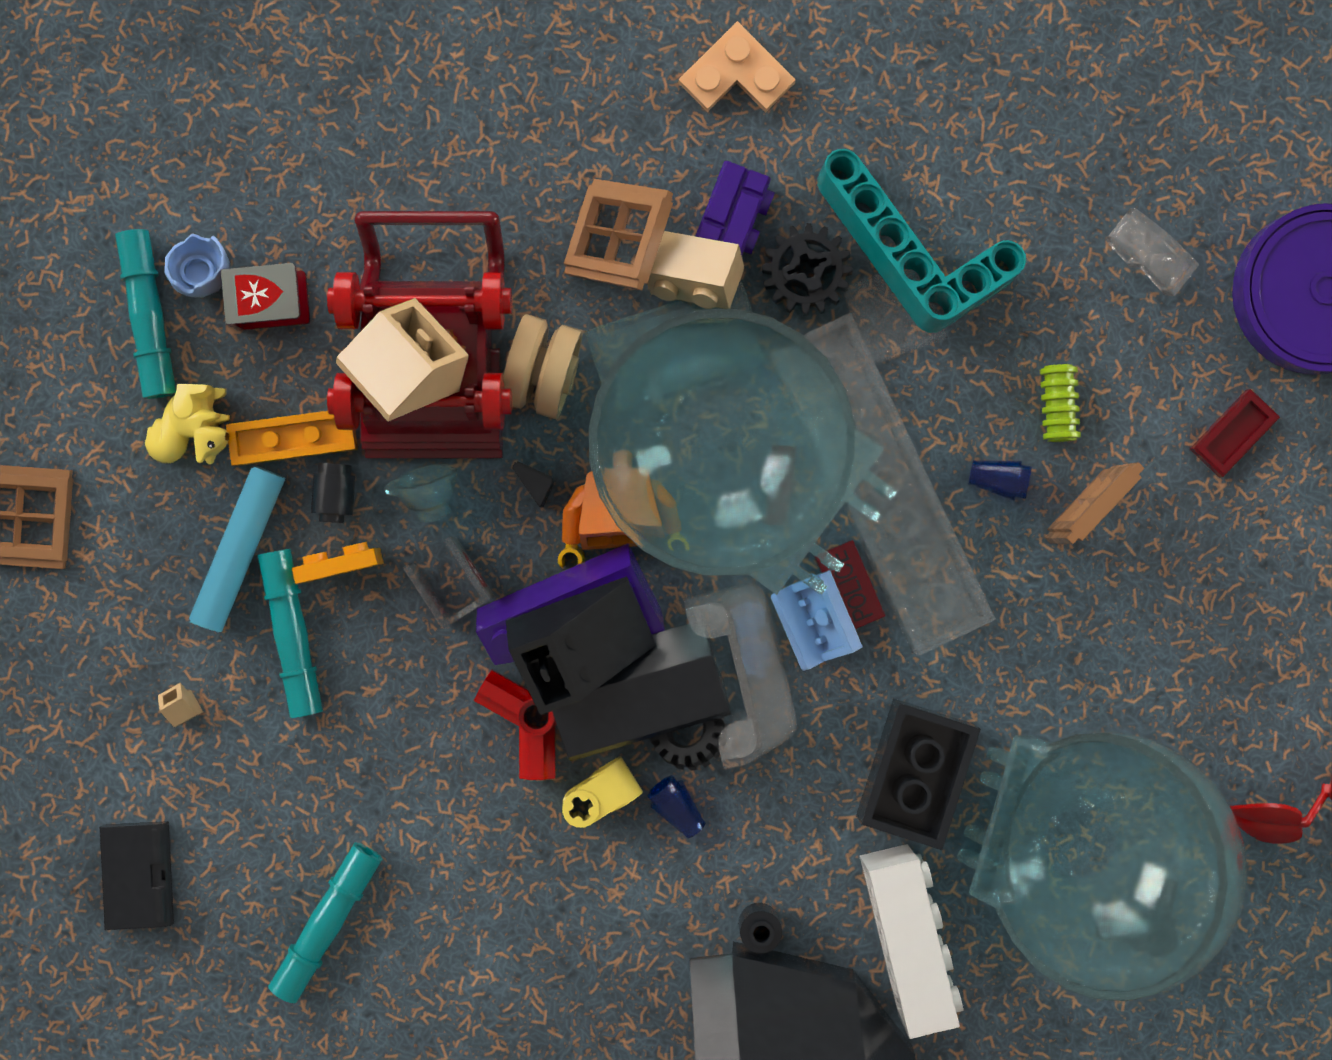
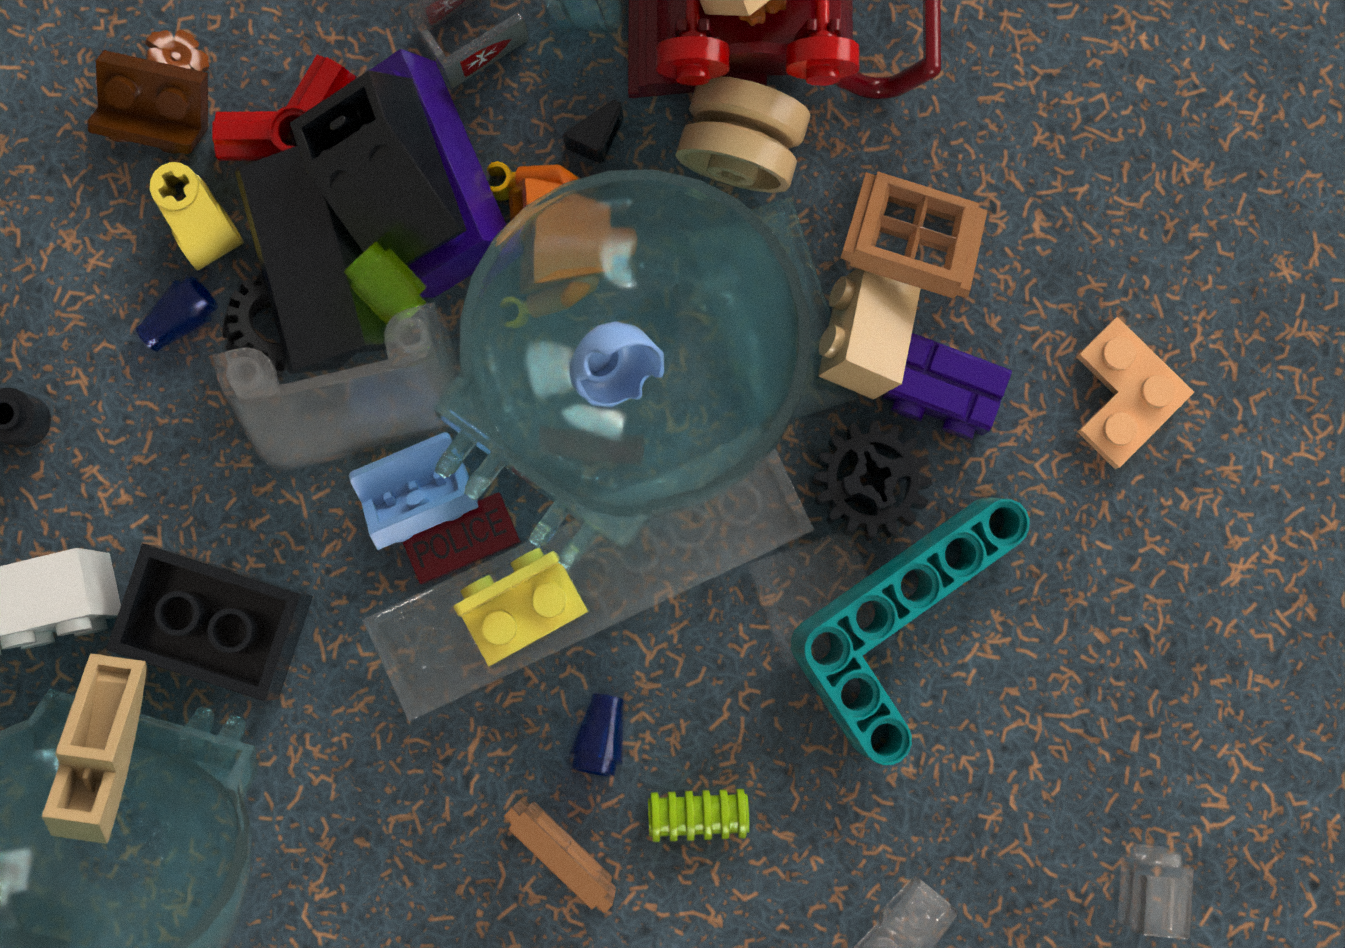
camera: 90 degrees right, 5 degrees down
none -> tan slope [42,653,147,844]
none -> reddish brown bracket [87,50,208,154]
none -> dark orange plant [145,30,209,72]
none -> clear neon green brick [344,242,427,326]
none -> light yellow bracket [453,547,589,667]
none -> light blue hair [569,321,664,407]
none -> clear brick [1117,844,1194,939]

